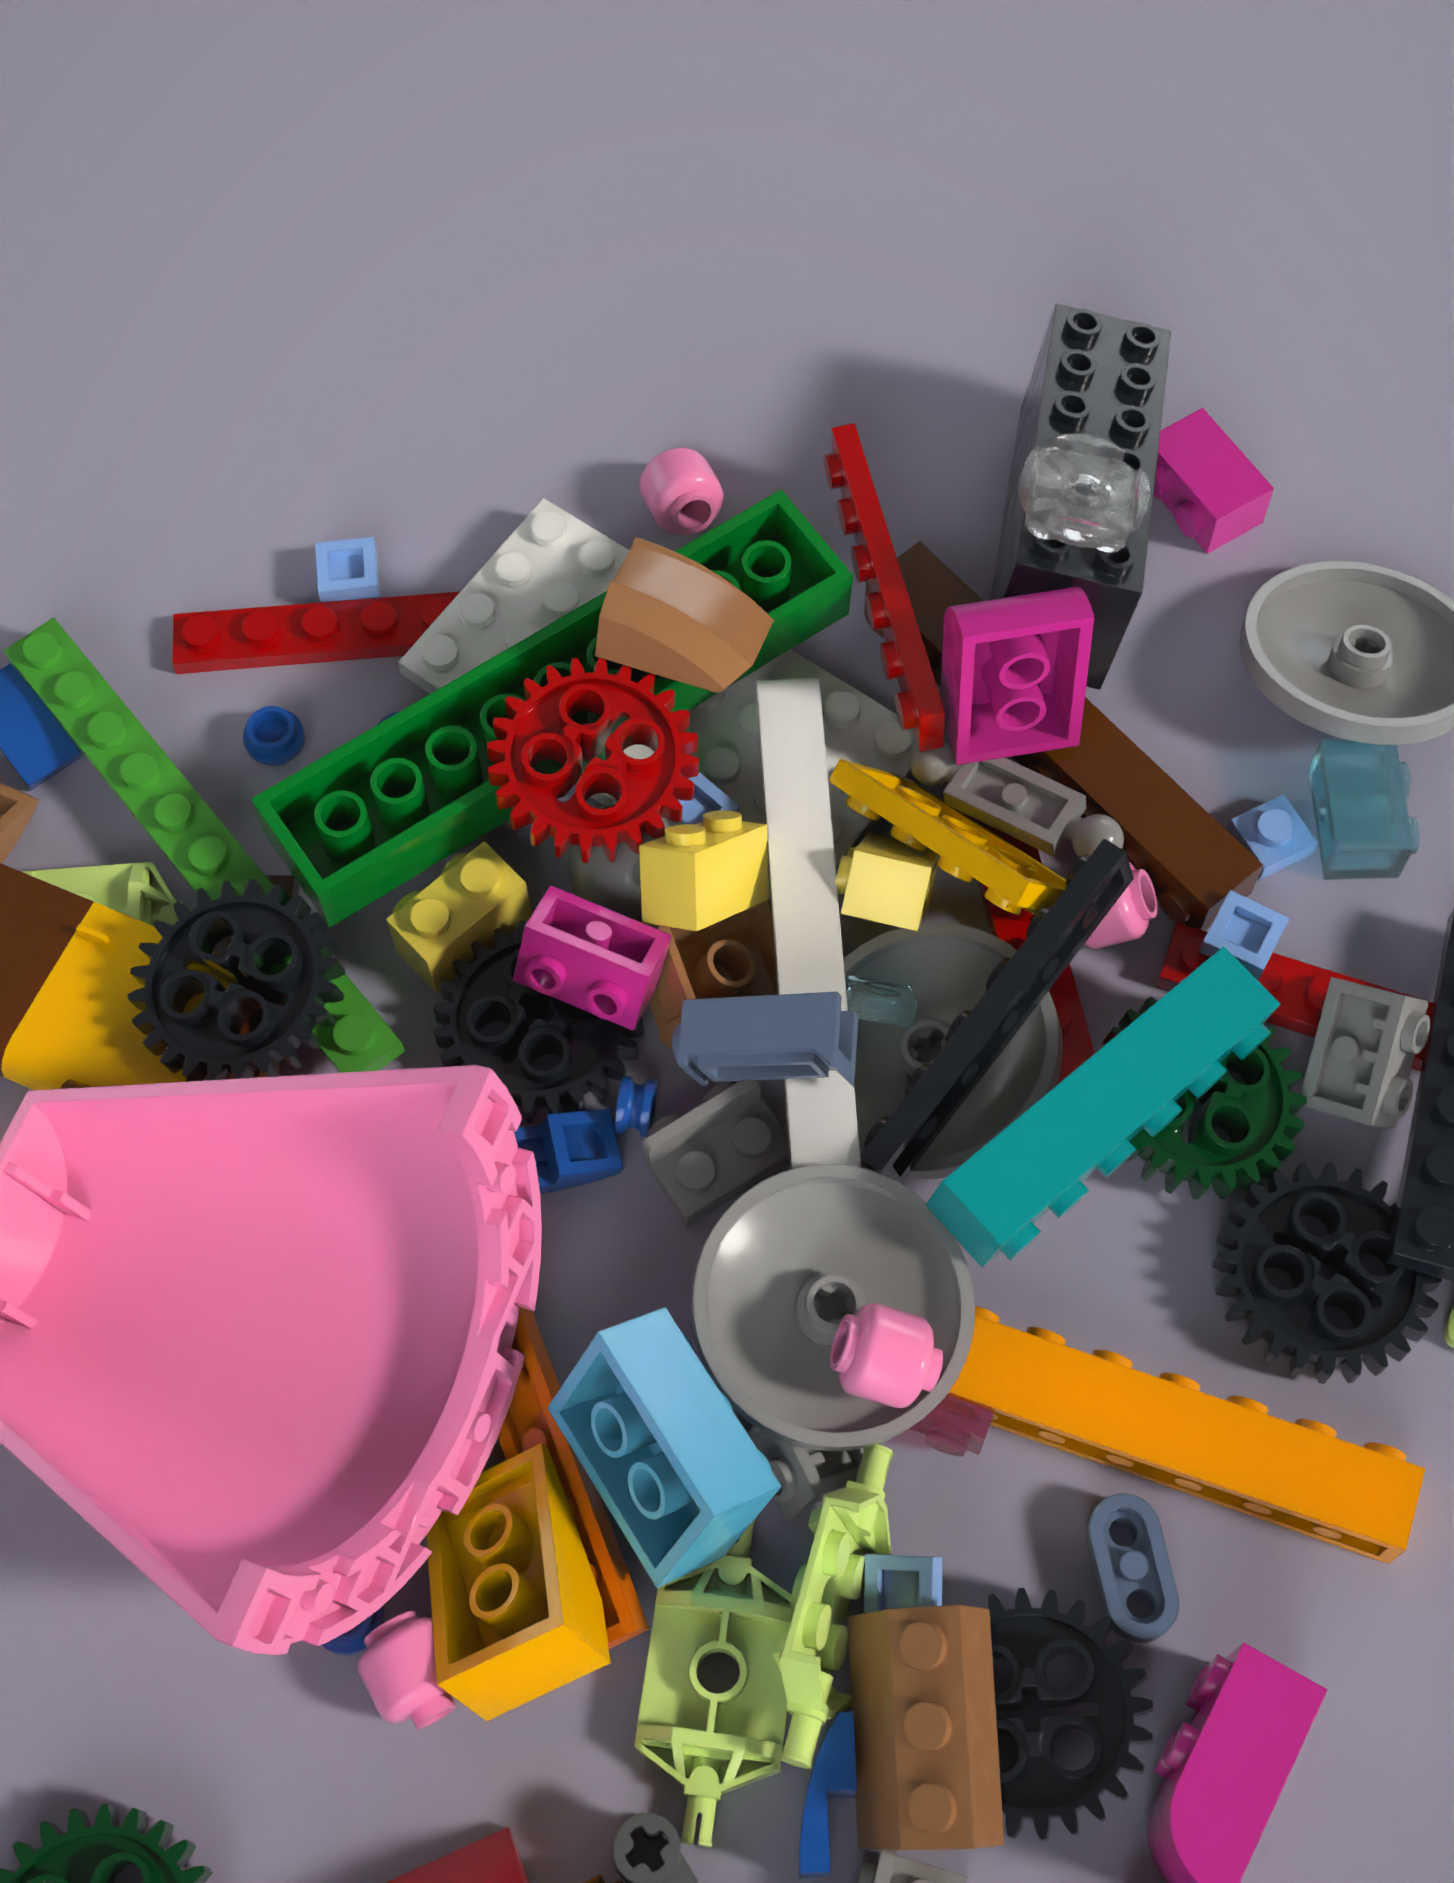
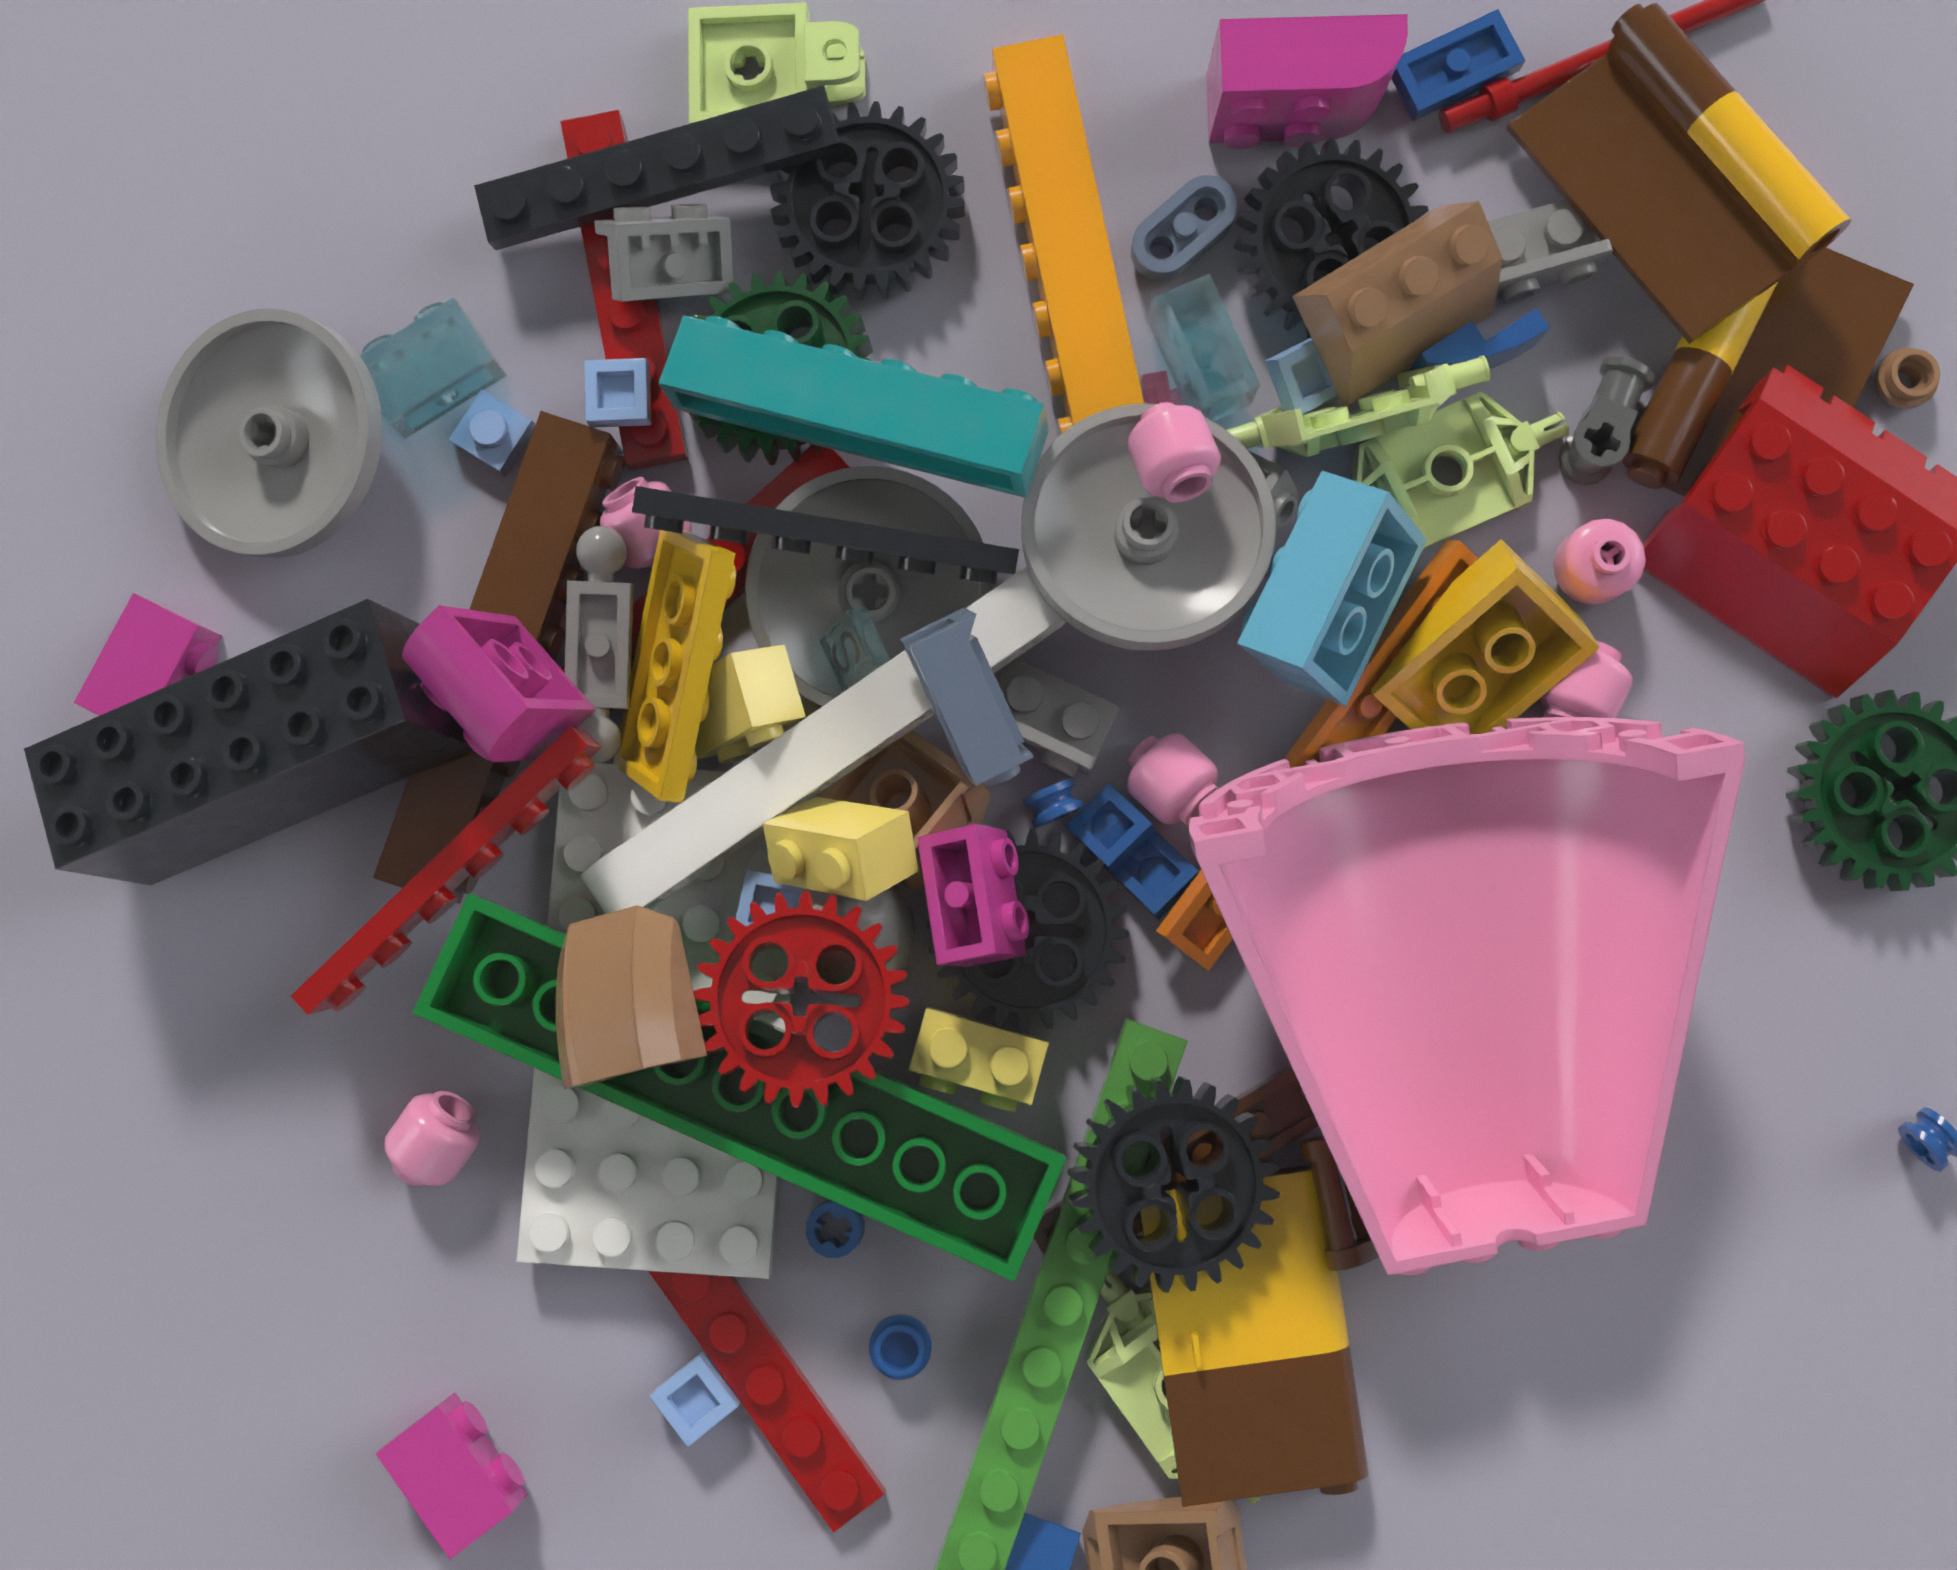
camera: 120 degrees left, 20 degrees up
clear plate [1018,434,1151,552] -> none
none -> dark pink brick [375,1392,528,1559]
none -> bright pink head [1127,733,1219,825]
none -> clear light blue brick [1147,273,1260,422]
none -> bright pink head [1553,519,1646,605]

